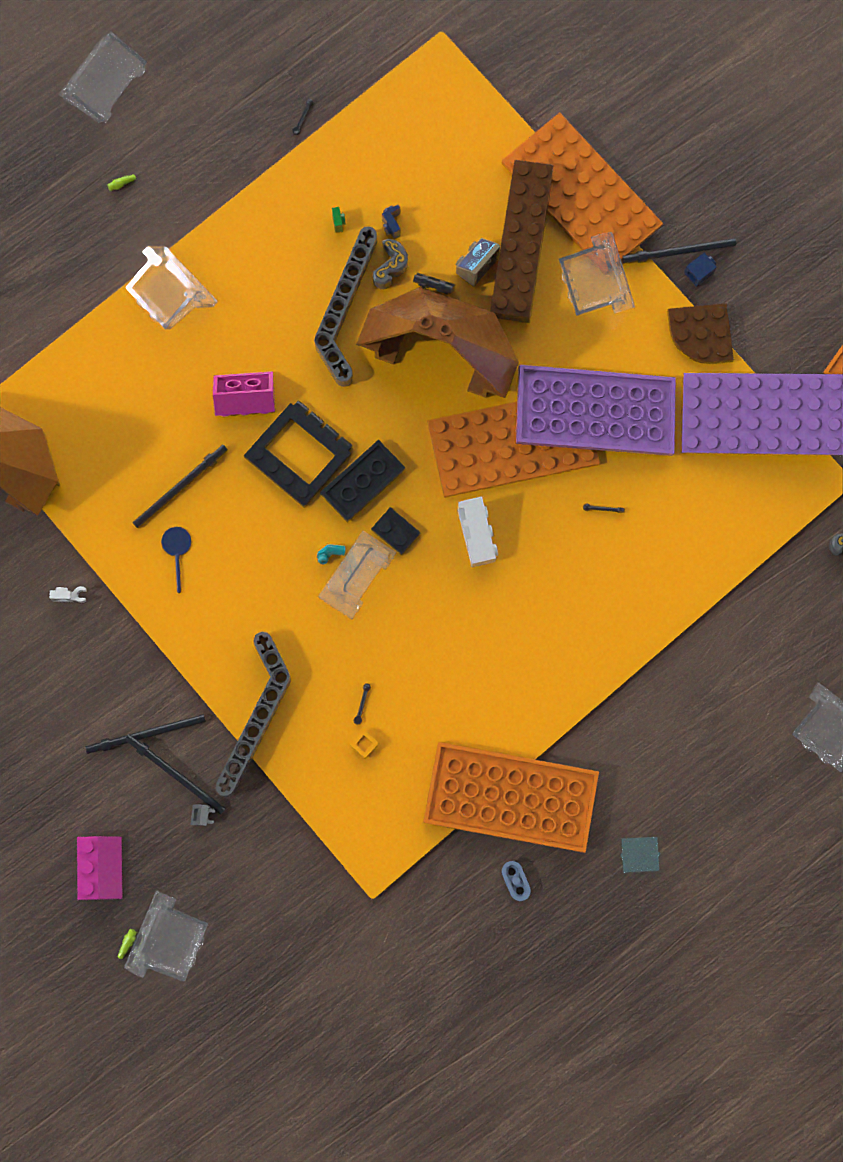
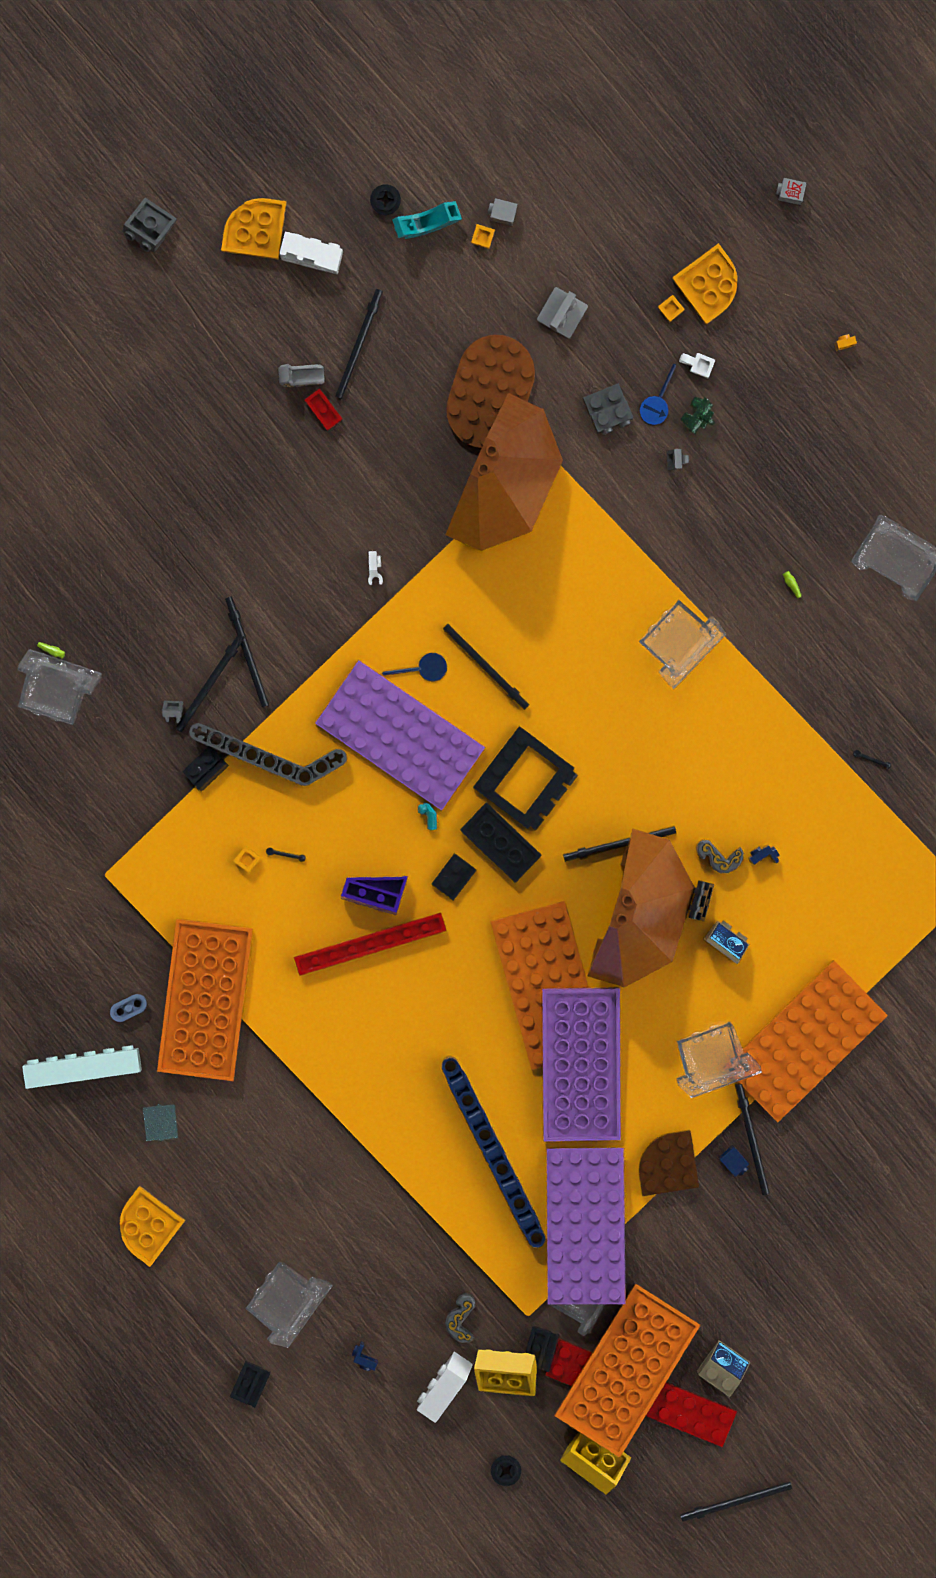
camera: 90 degrees right, 10 degrees up
dark pink slope [77,836,123,900] -> none
dark pink slope [213,371,275,417] -> none
dark grey beam [314,226,377,387] -> none
clear windscreen [318,531,396,619] -> none
green plate [332,207,346,233] -> none
white wedge [457,497,498,567] -> none
reddish brown brick [490,160,554,323] -> none
black hinge [583,503,625,513] -> none
none -> light aqua brick [22,1045,142,1089]
none -> light orange plate [120,1186,185,1267]
none -> black plate [182,746,229,792]
none -> red plate [294,912,447,976]
none -> medium lavender plate [315,660,485,810]
none -> dark purple wedge [341,876,408,915]
none -> dark blue beam [442,1056,545,1248]
none -> black bar [563,826,676,862]

